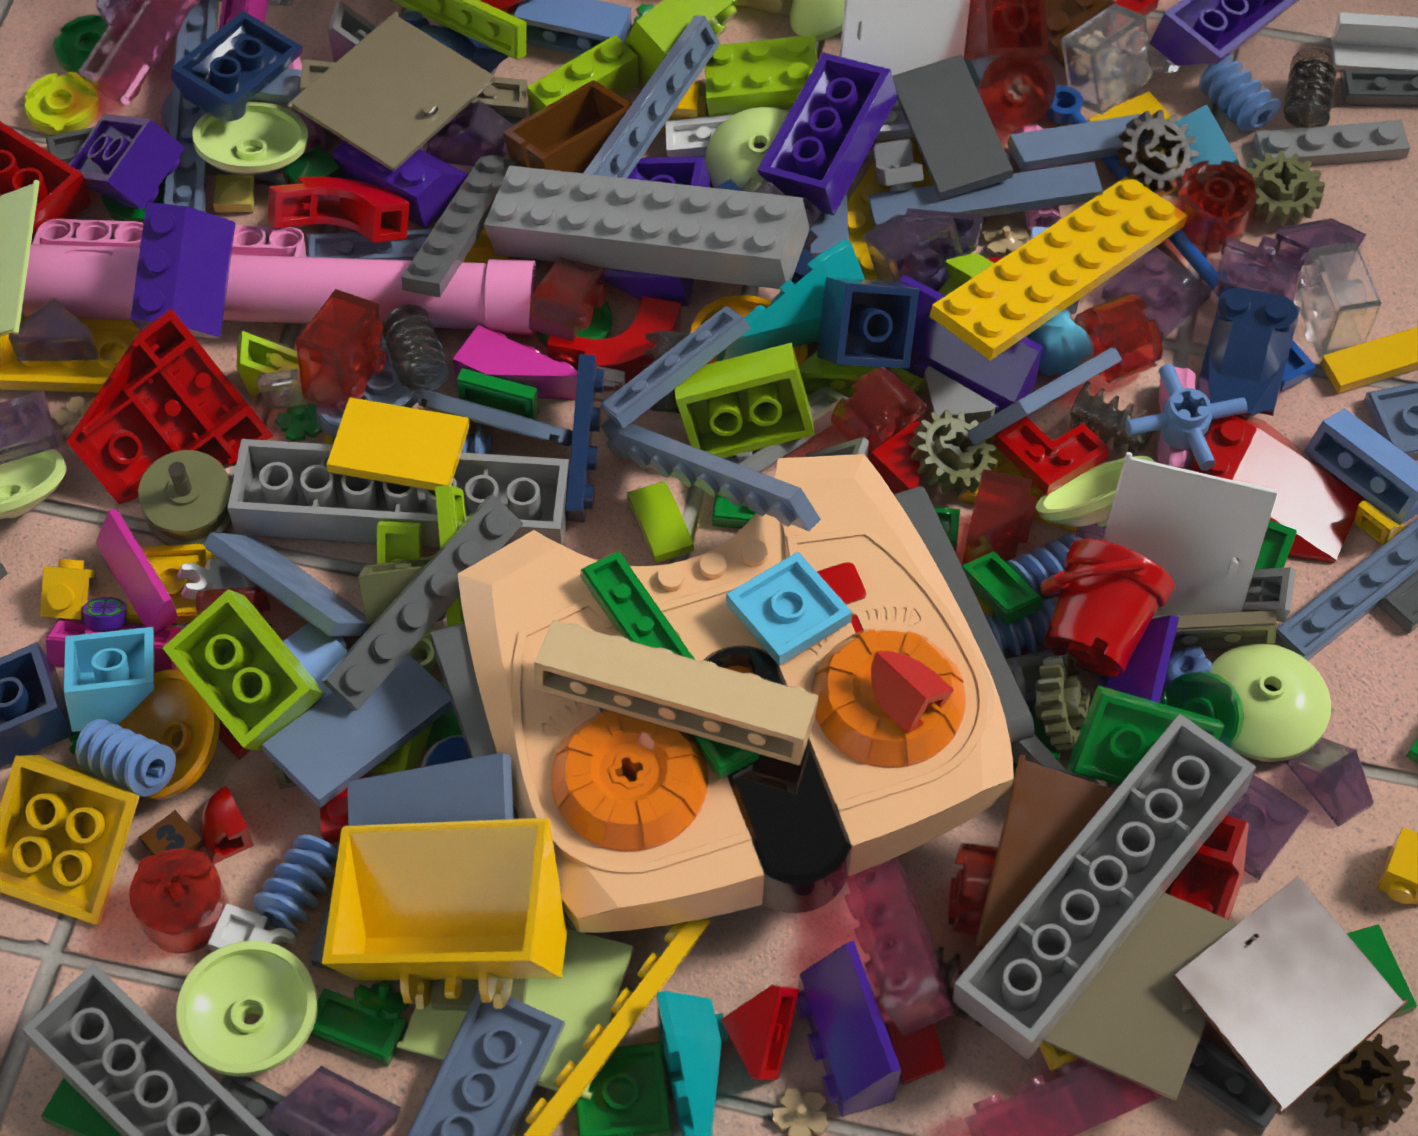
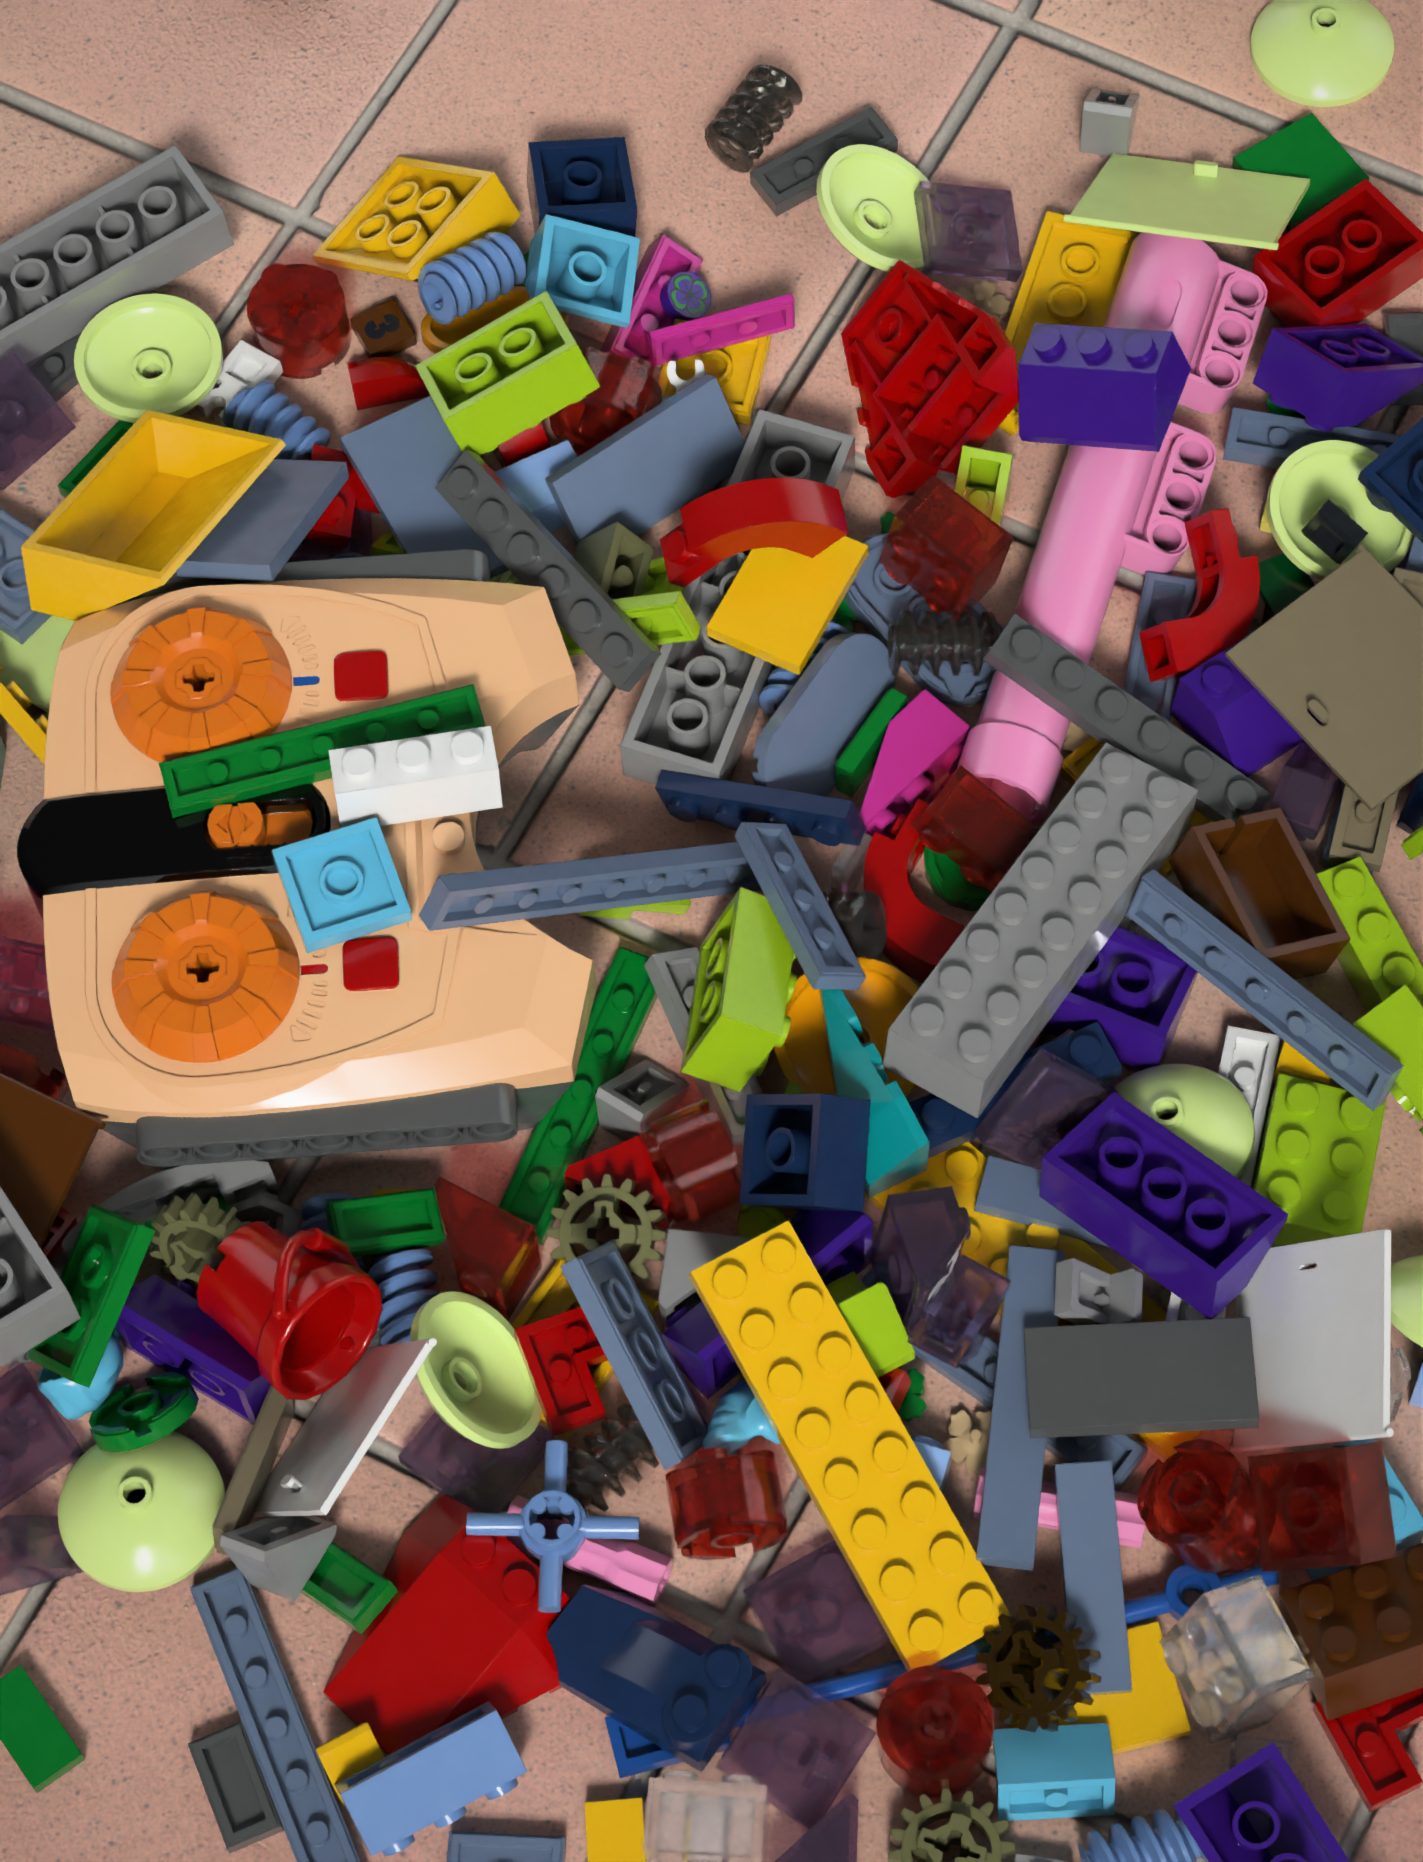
camera: 110 degrees right, 5 degrees up
slope [9,299,99,361] -> none
yellow bracket [40,559,96,620] -> none
olive wheel [138,450,232,545] -> none
tan brick [534,619,819,765] -> none
red brick [871,651,954,733] -> none
medium blue plant [1164,645,1212,686] -> none
none -> white brick [328,726,503,828]
none -> red arch [660,477,849,588]
none -> black tile [1301,499,1368,564]

